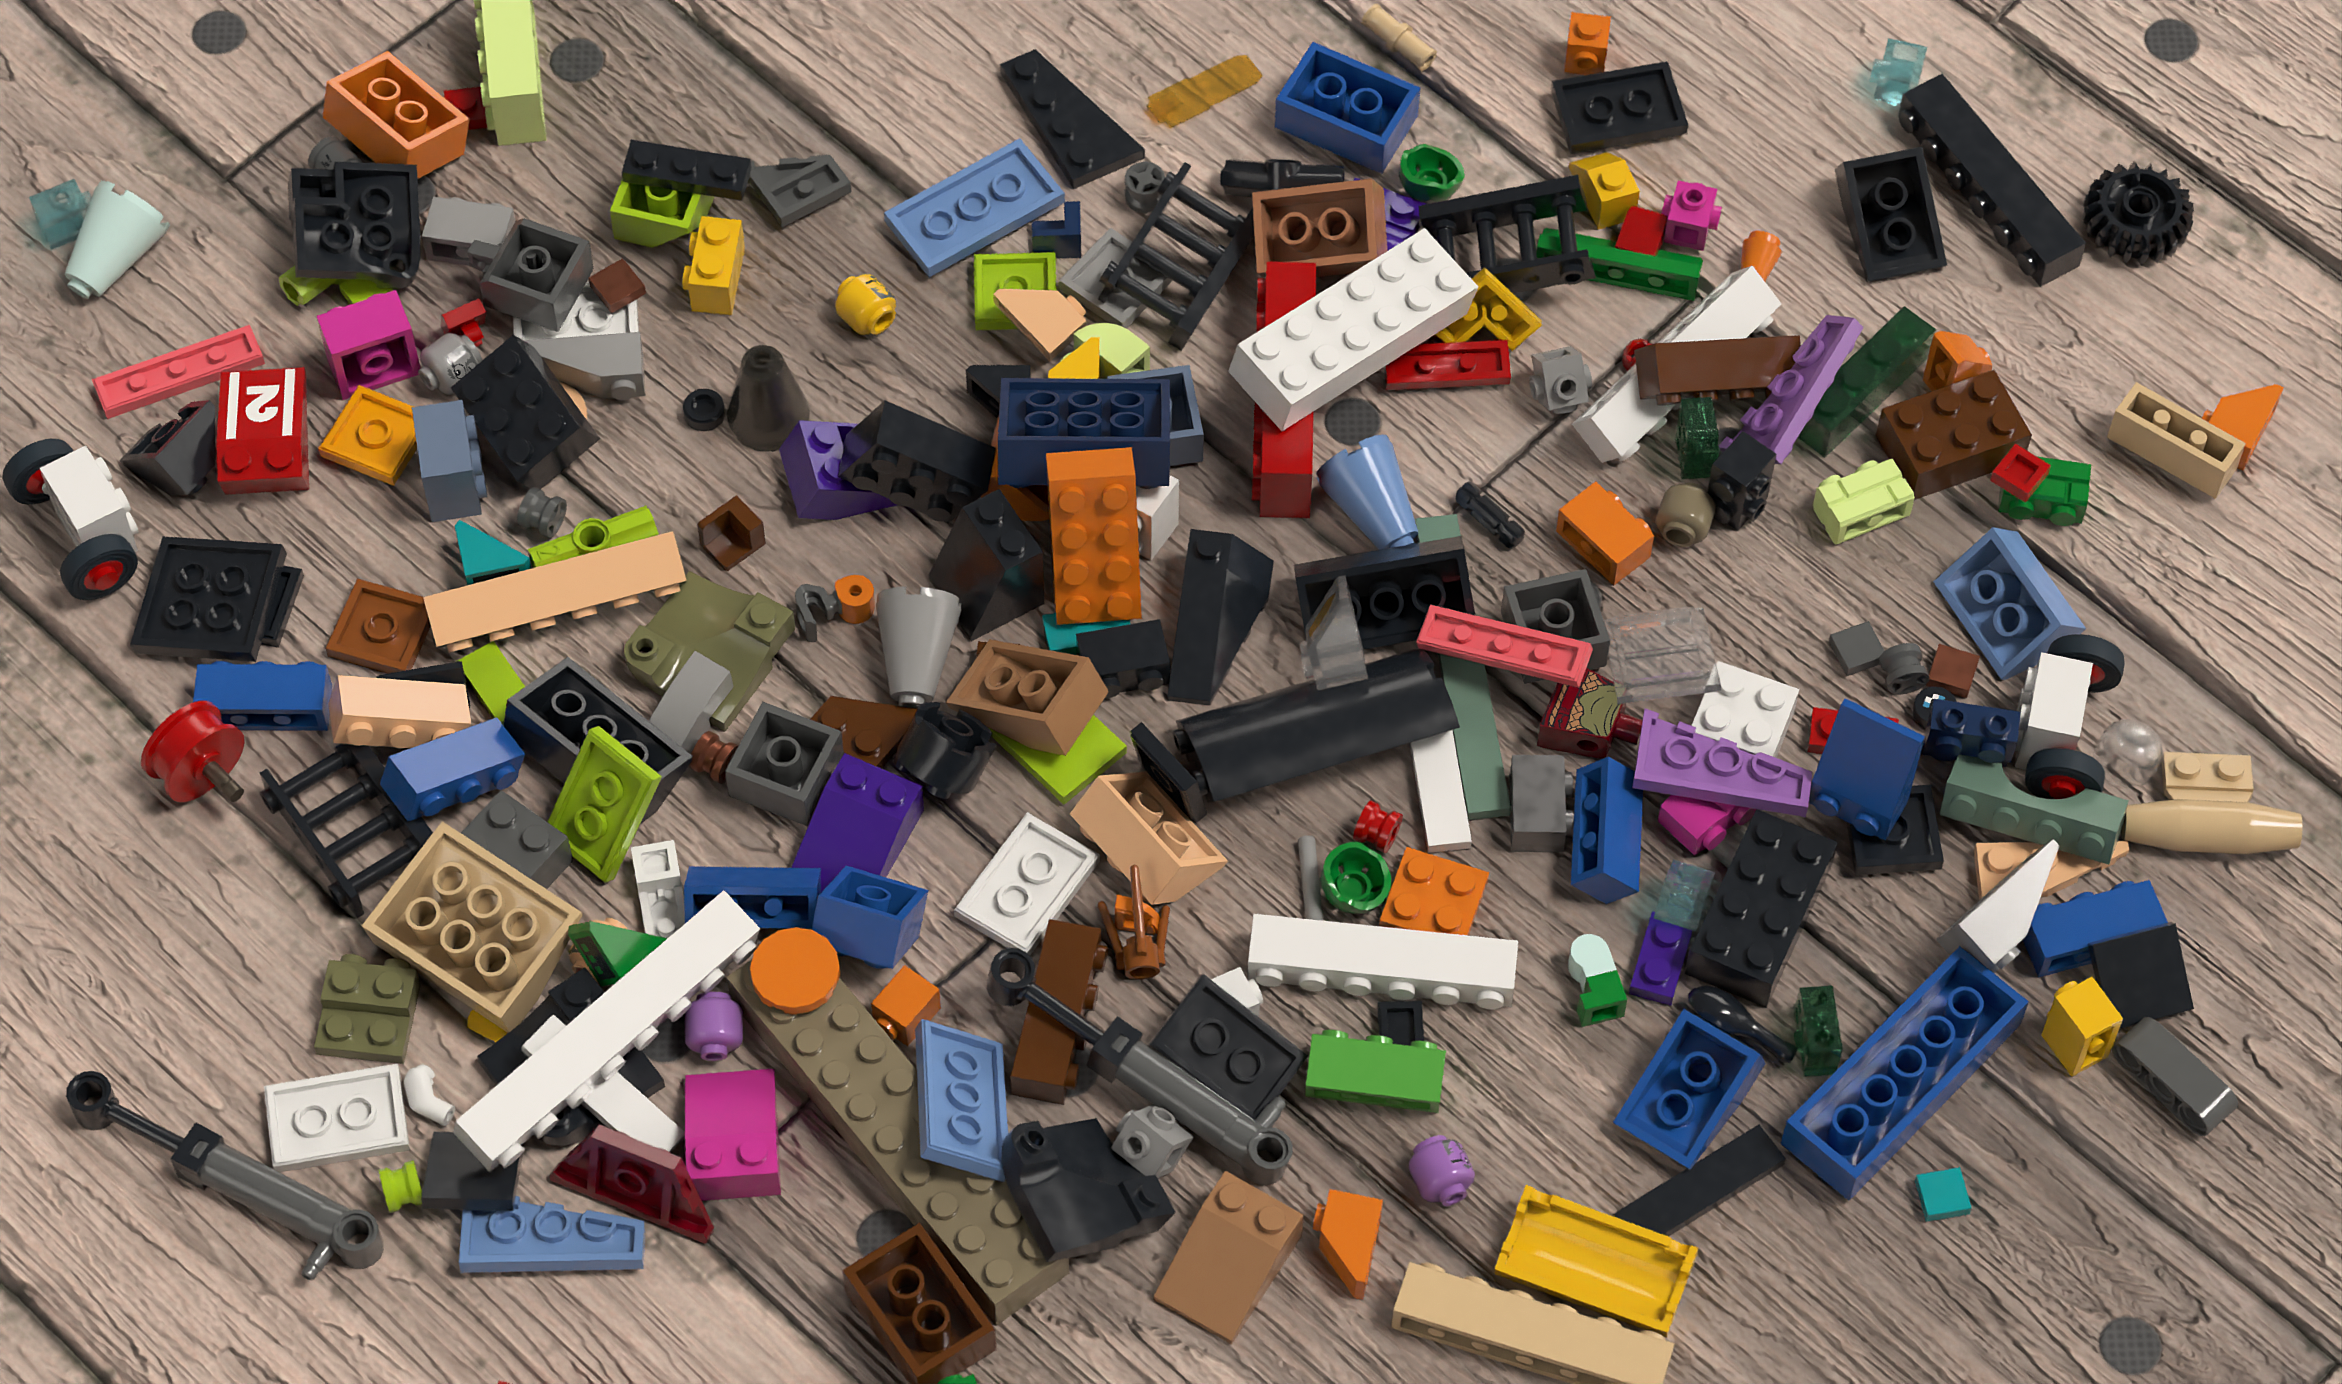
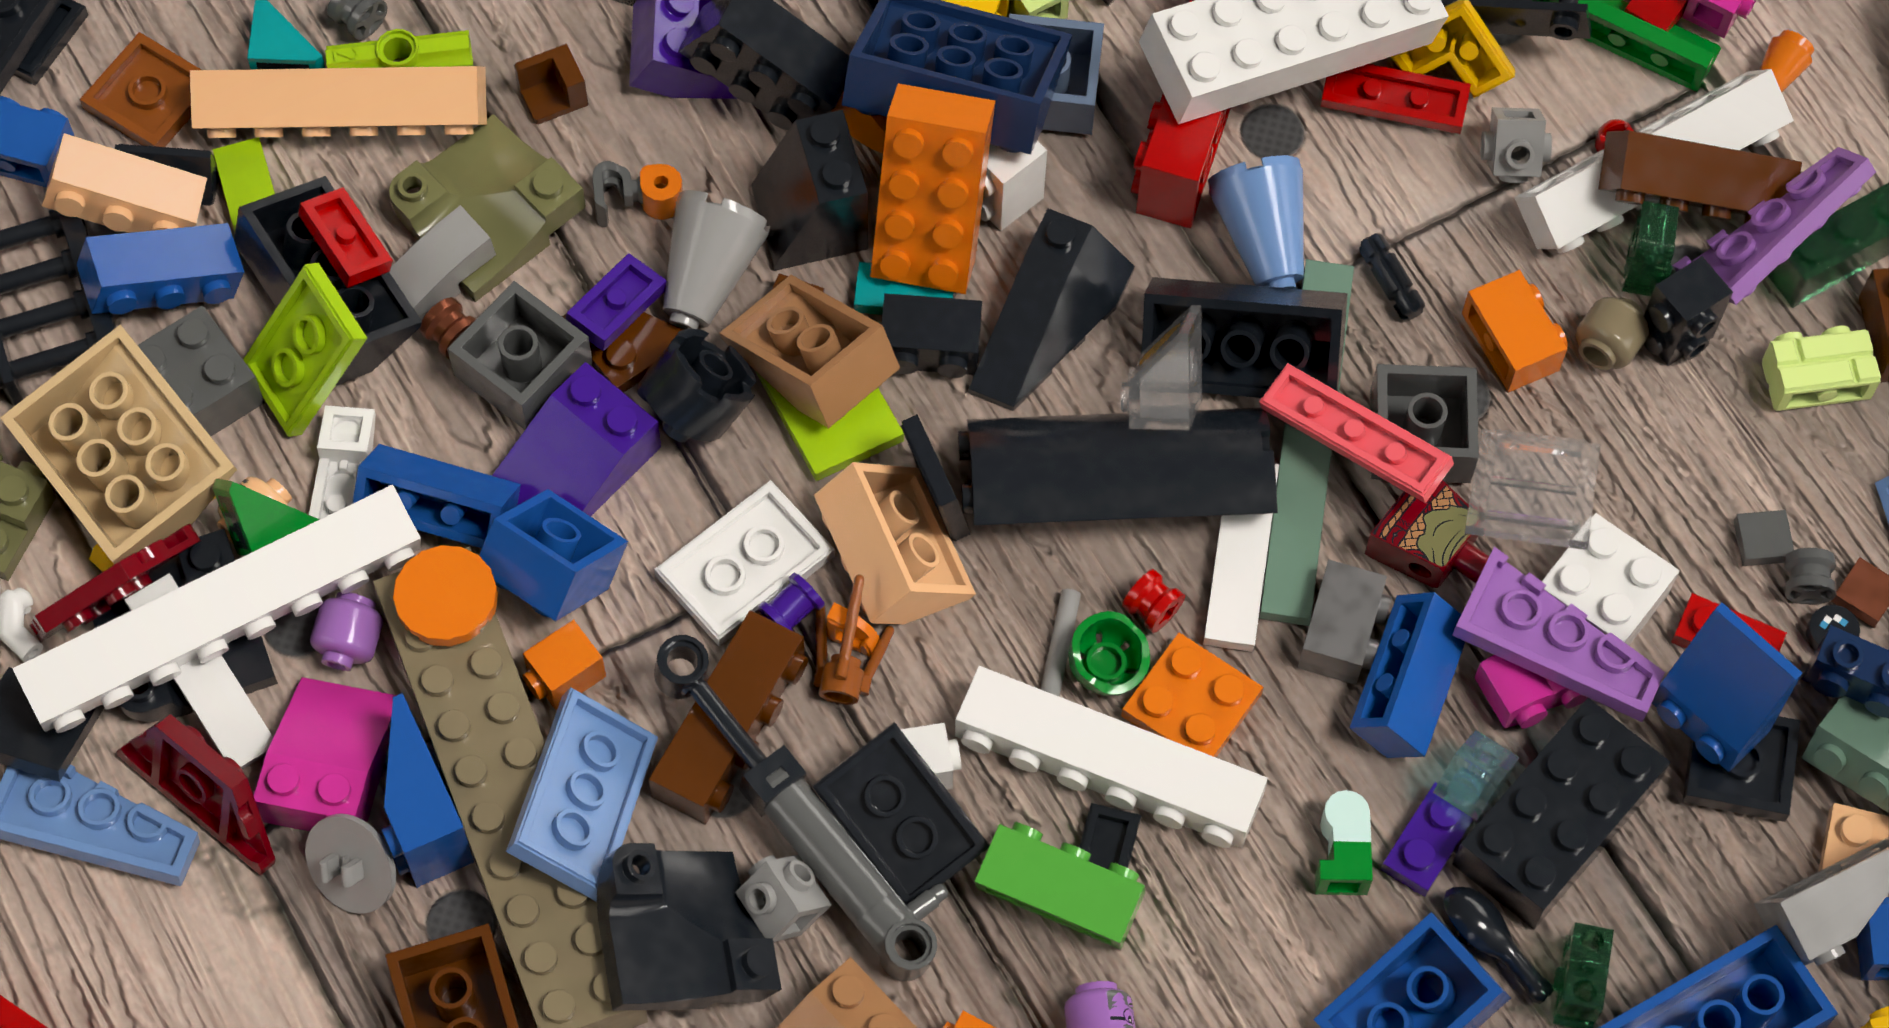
camera: 15 degrees right, 5 degrees up
none -> dark red wing [29,523,201,643]
none -> red plate [298,187,393,288]
none -> light grey piece [305,814,396,914]
none -> blue slope [381,693,474,888]
none -> dark purple plate [566,253,667,351]
none -> dark purple bush [757,572,825,631]

